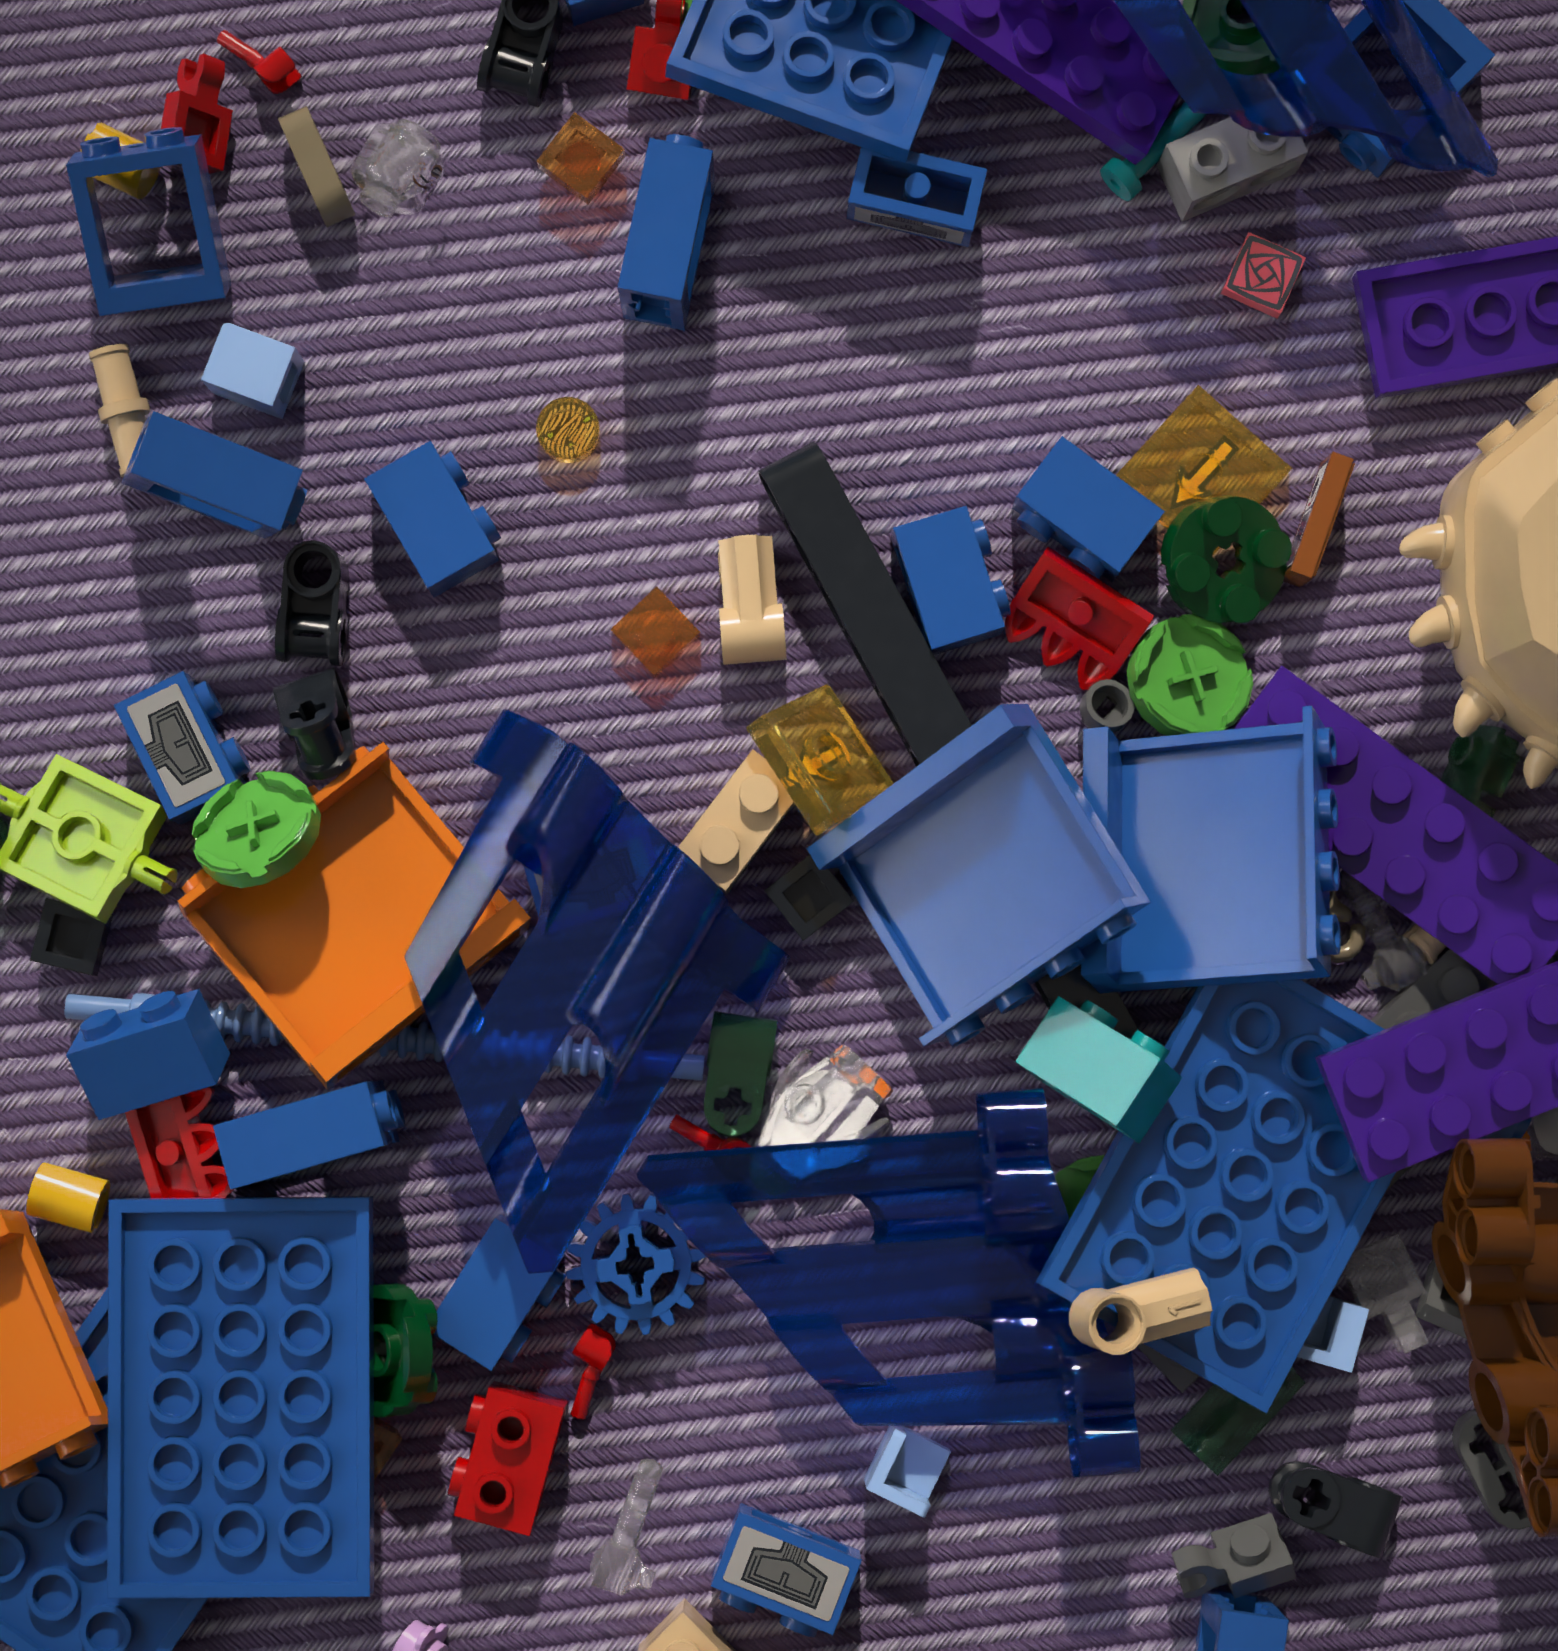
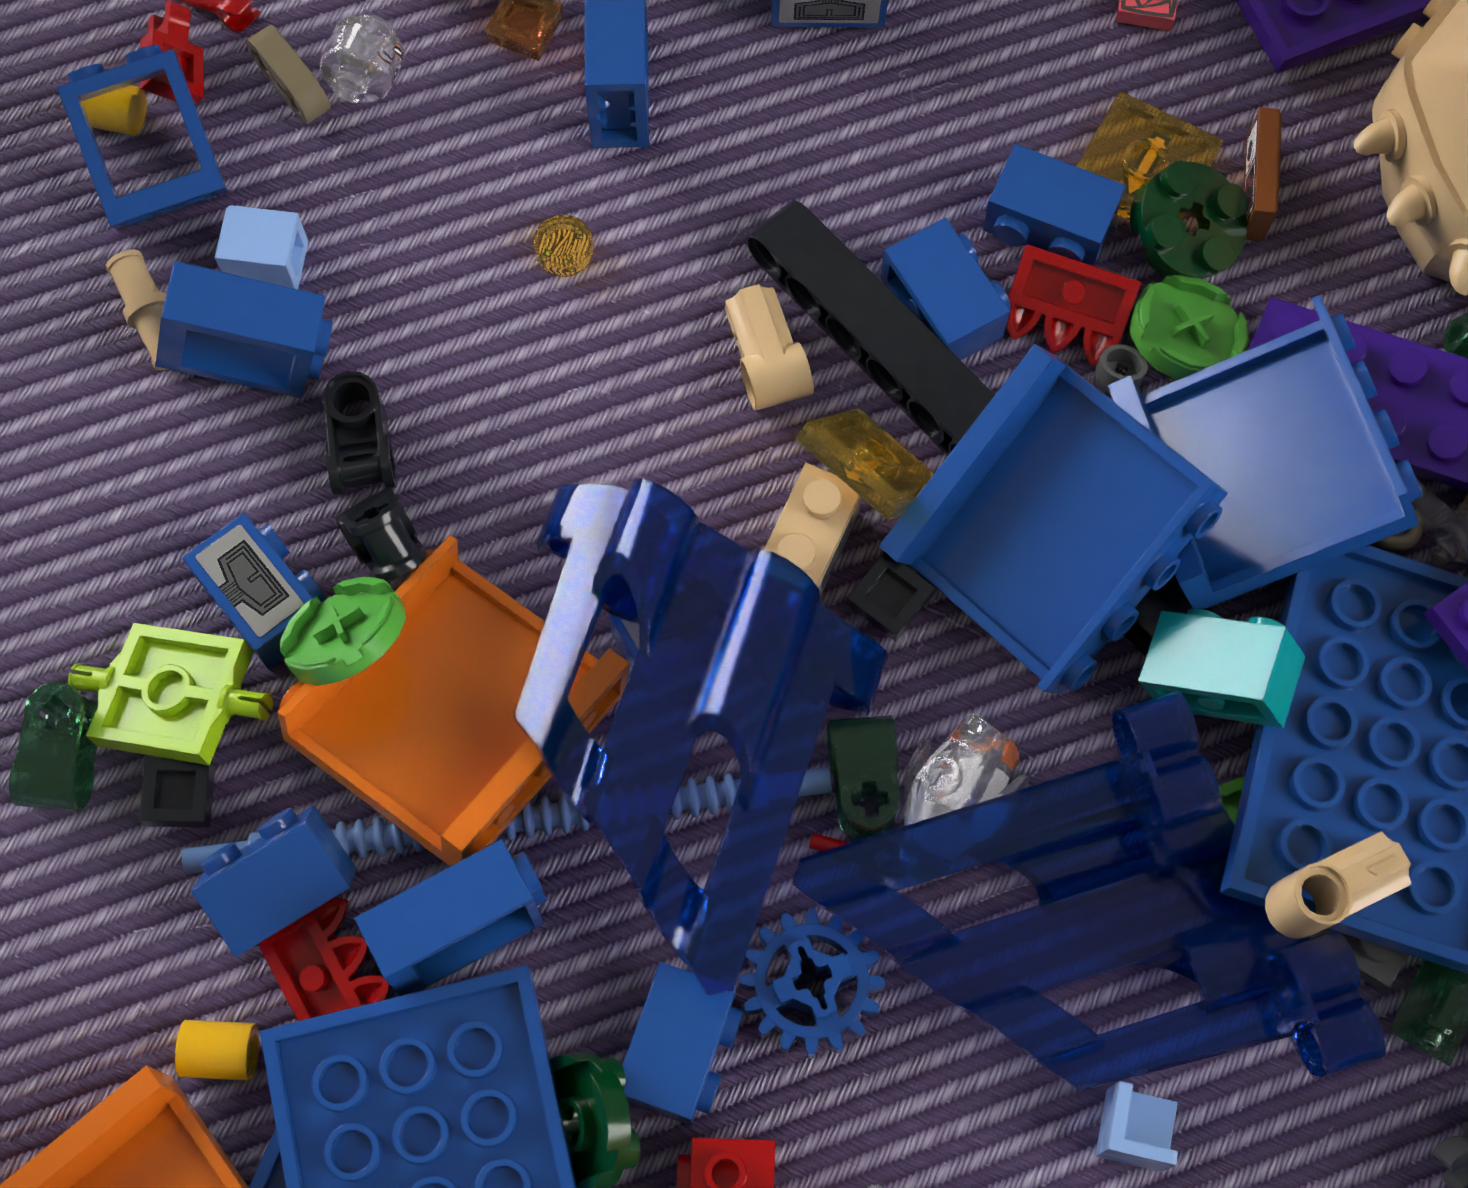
camera: 10 degrees left, 15 degrees down
blue brick [364,441,501,598] -> none
red hand [570,1323,616,1419] -> none
clear orange plate [611,586,701,678] -> none

